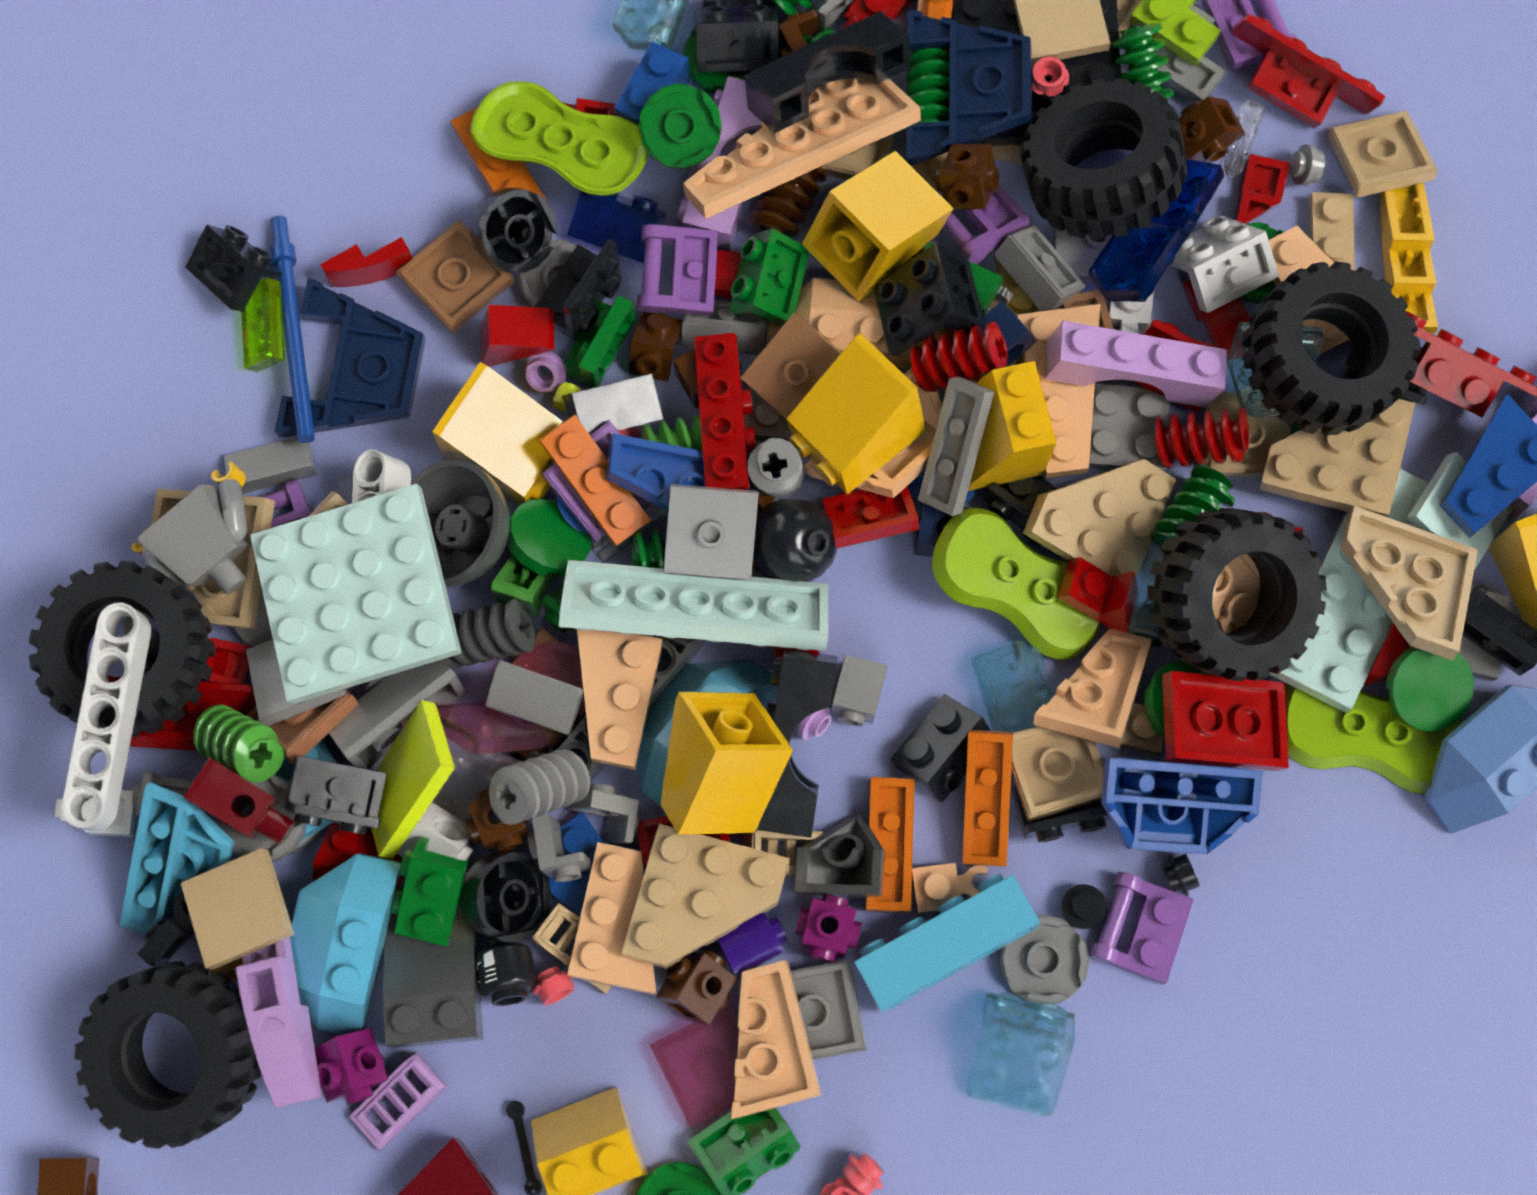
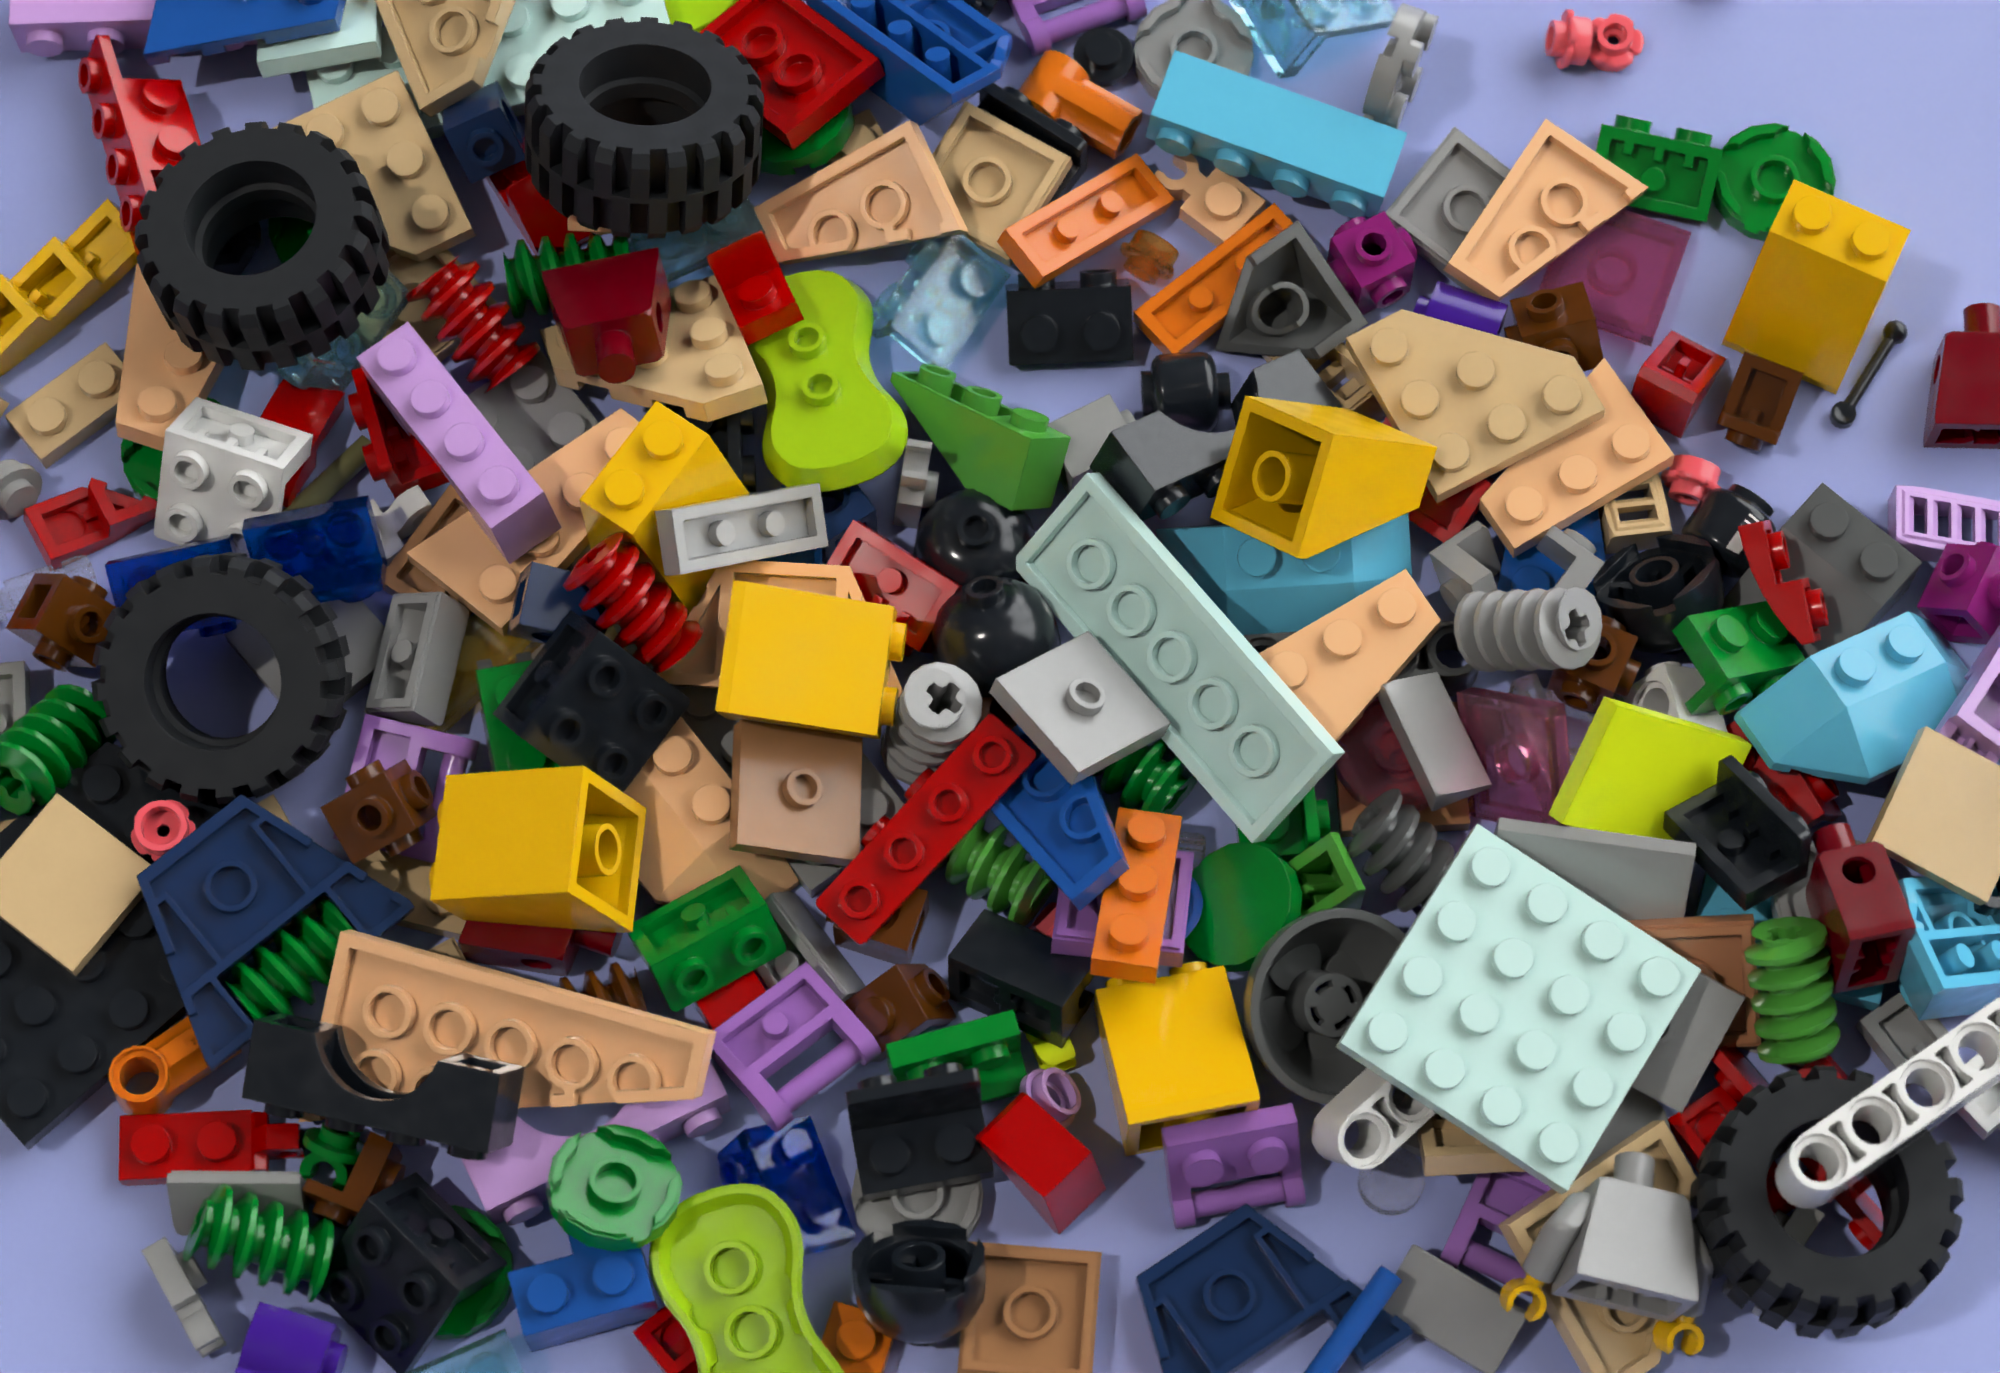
camera: 130 degrees left, 5 degrees down
none -> olive piece [277,435,372,549]
none -> dark blue brick [442,81,525,184]
none -> dark red torso [542,247,672,384]
none -> bright green slope [890,364,1071,511]
none -> light grey plate [893,438,940,529]
none -> black cylinder [913,489,1035,591]
none -> orange piece [1018,50,1143,160]
none -> clear orange plate [1120,229,1179,284]
none -> black head [1141,352,1231,432]
none -> medium lavender plate [1161,1103,1306,1229]
none -> light grey plate [1362,3,1439,129]
none -> red slope [1631,330,1727,439]
none -> reddish brown bracket [1717,351,1804,452]
none -> red slope [1738,520,1829,645]

